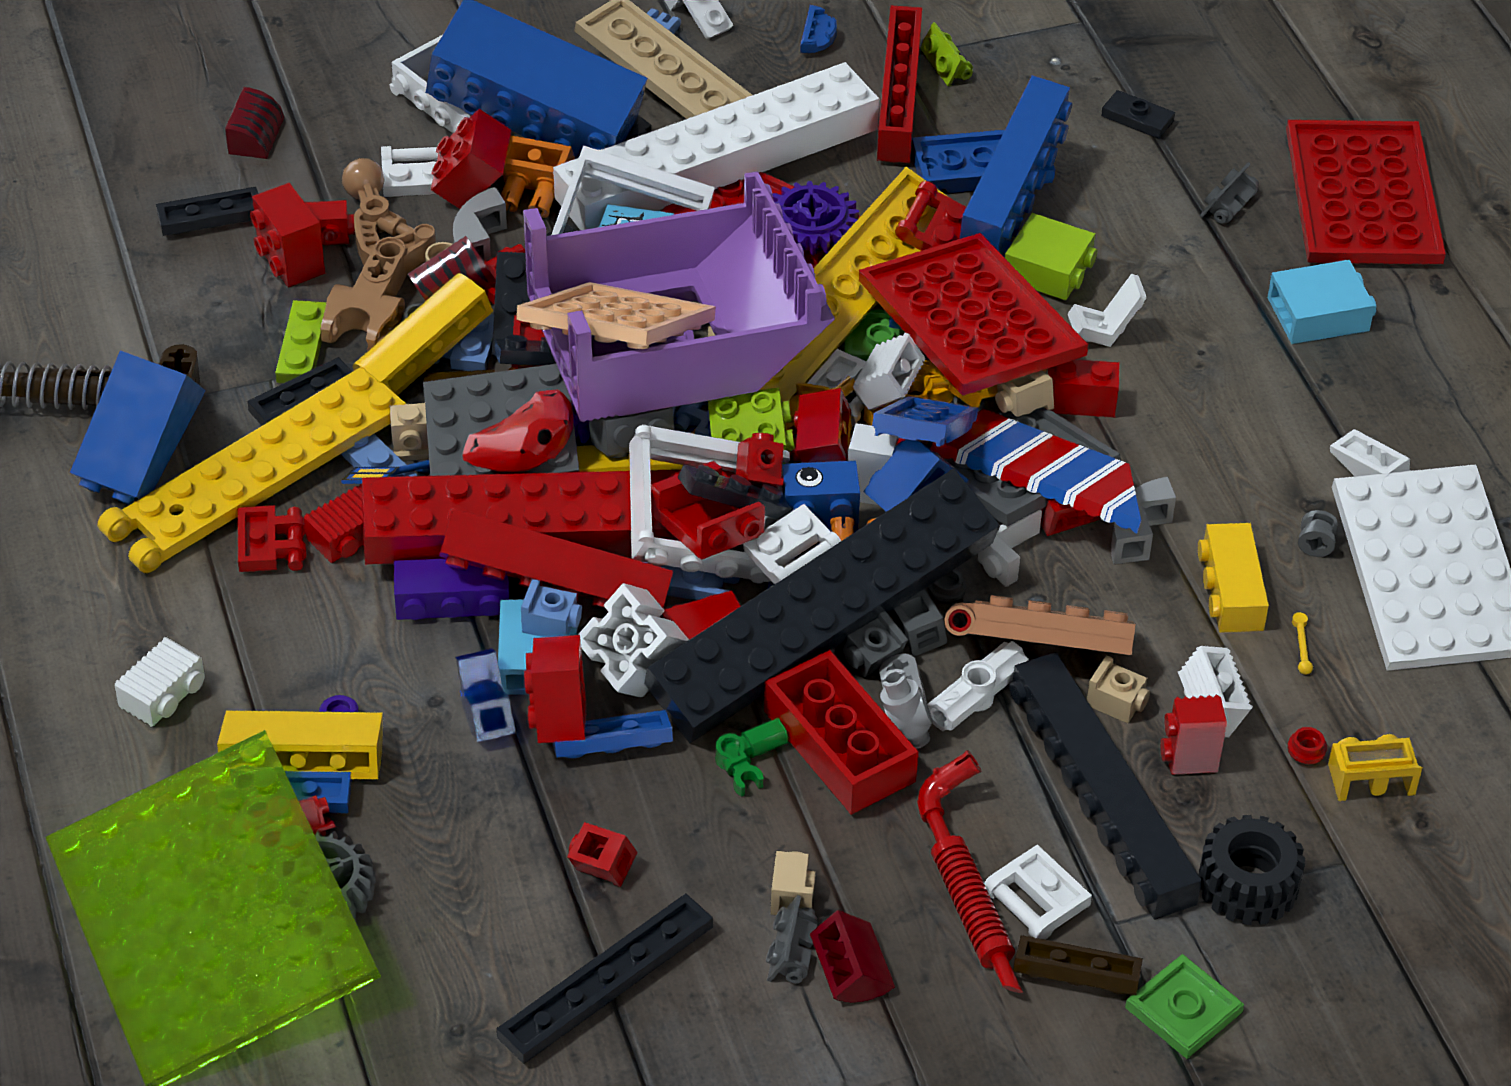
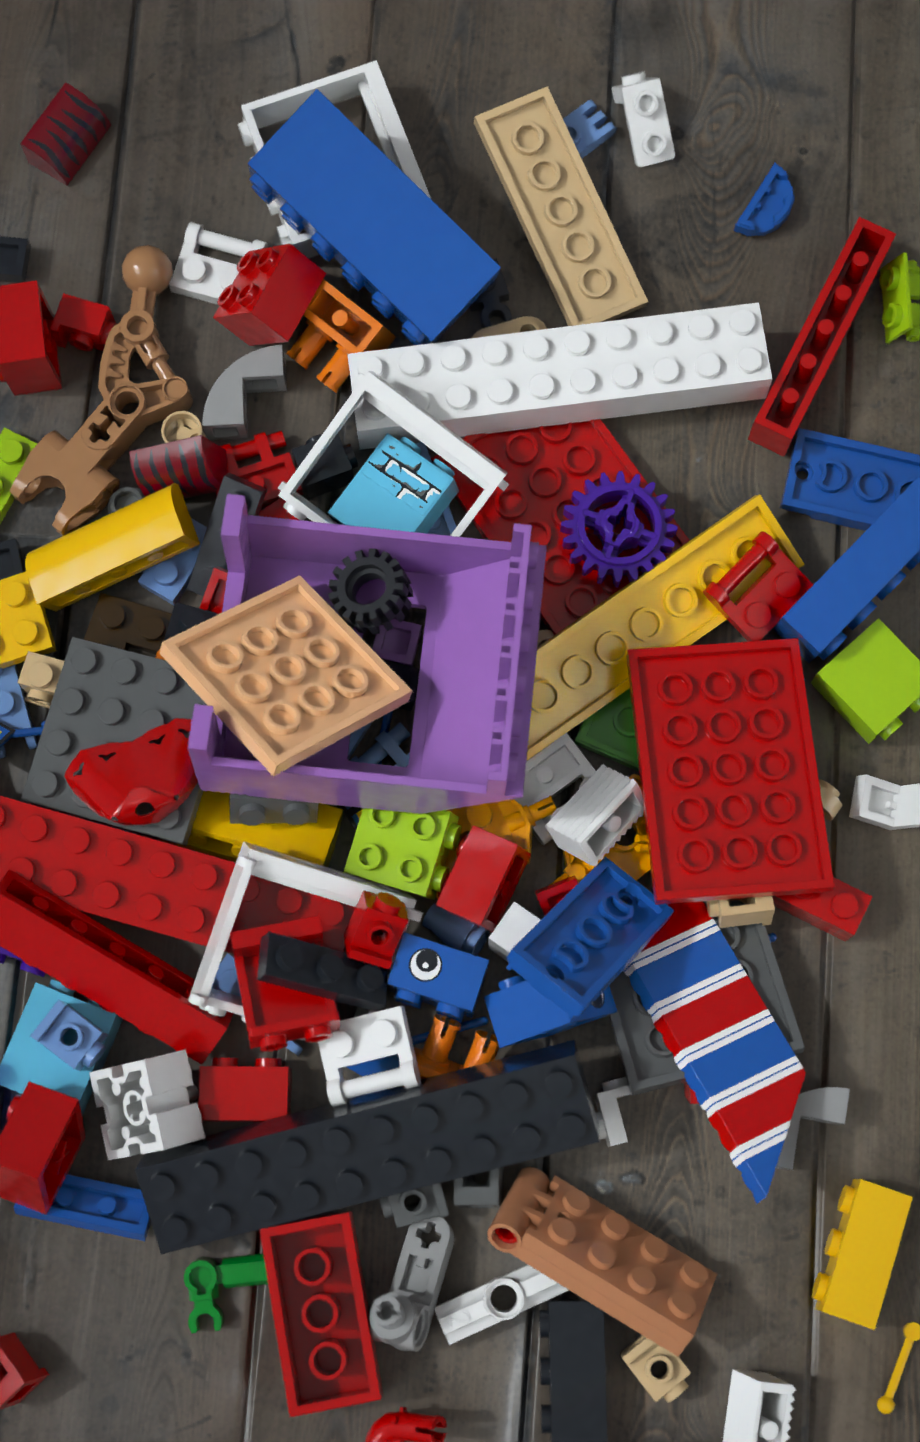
camera: 25 degrees right, 30 degrees up
none -> black tyre [328,549,413,634]

